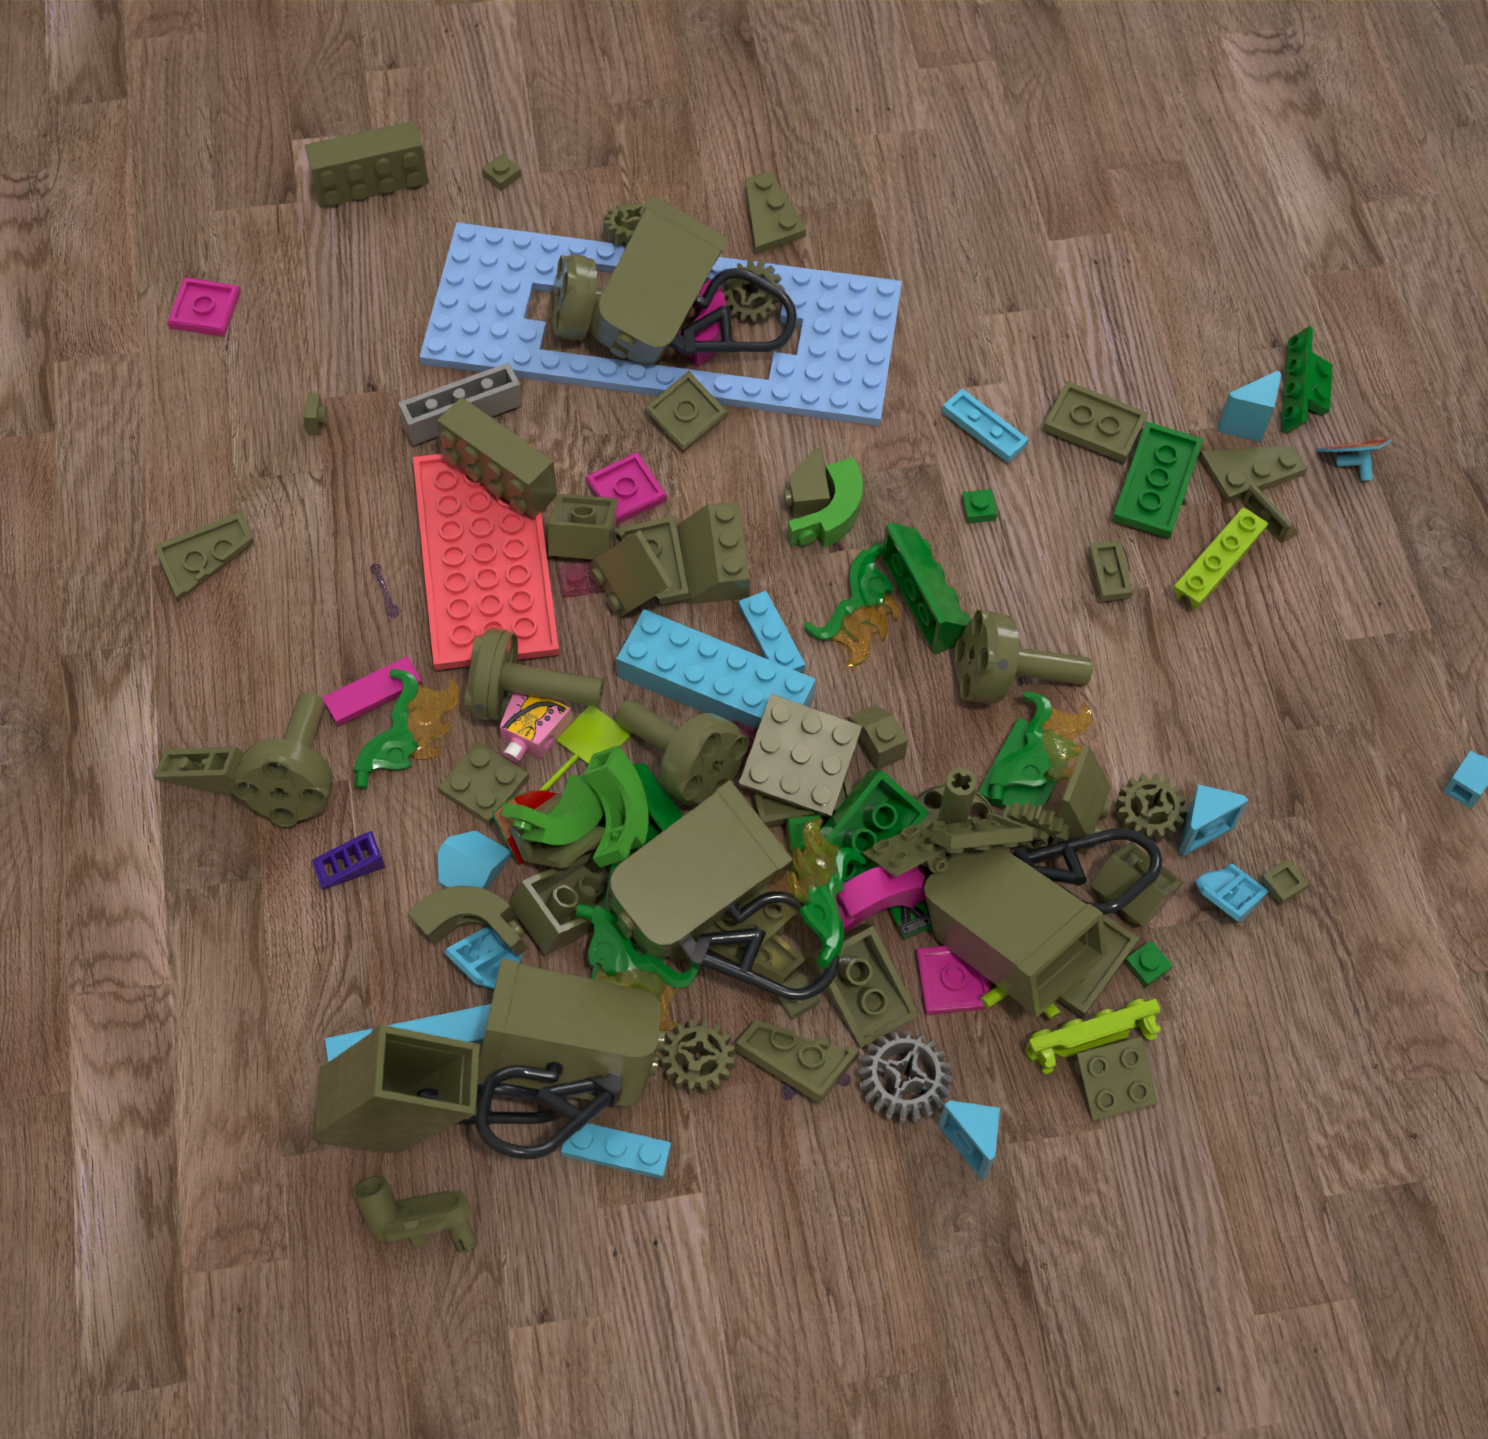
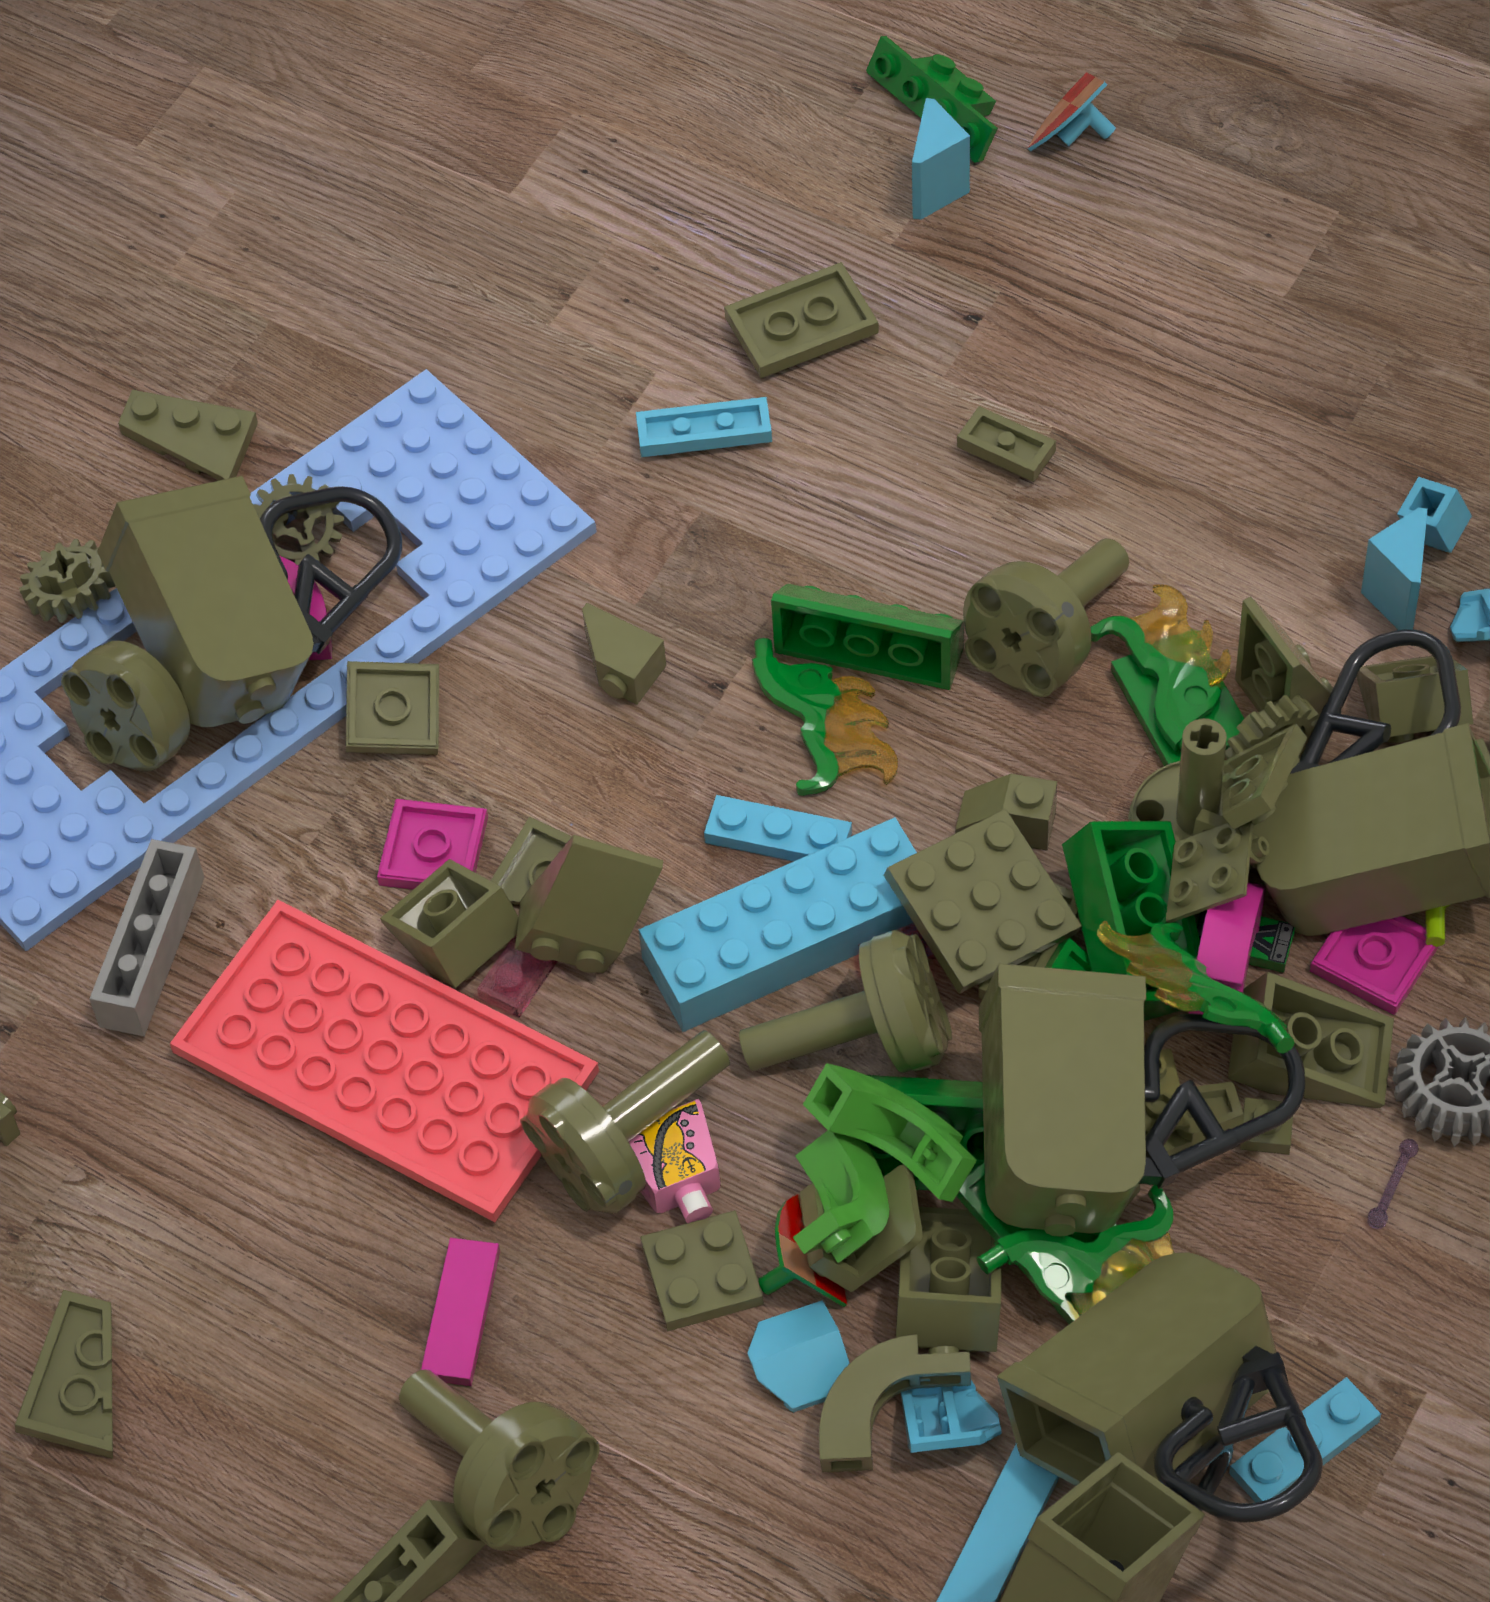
camera: 45 degrees left, 5 degrees down
dark purple slope [312,831,385,890] -> none
piece [353,669,459,790] -> none
hinge [370,563,399,618] -> none
olive brick [437,397,557,519] -> none
lime piece [539,706,632,791] -> none
olive gear [661,1019,735,1095] -> none
olive slope [678,501,750,604] -> none
olive wing [735,1020,859,1104] -> none
bright green arch [787,457,863,548] -> none
green plate [961,489,998,524] -> none
green plate [1112,421,1203,539] -> none
olive gear [1115,773,1188,842] -> none
lime piece [1172,507,1269,610] -> none
olive wing [1198,446,1308,503] -> none
olive slope [1243,483,1298,543] -> none
none -> medium azure brick [1397,477,1472,553]

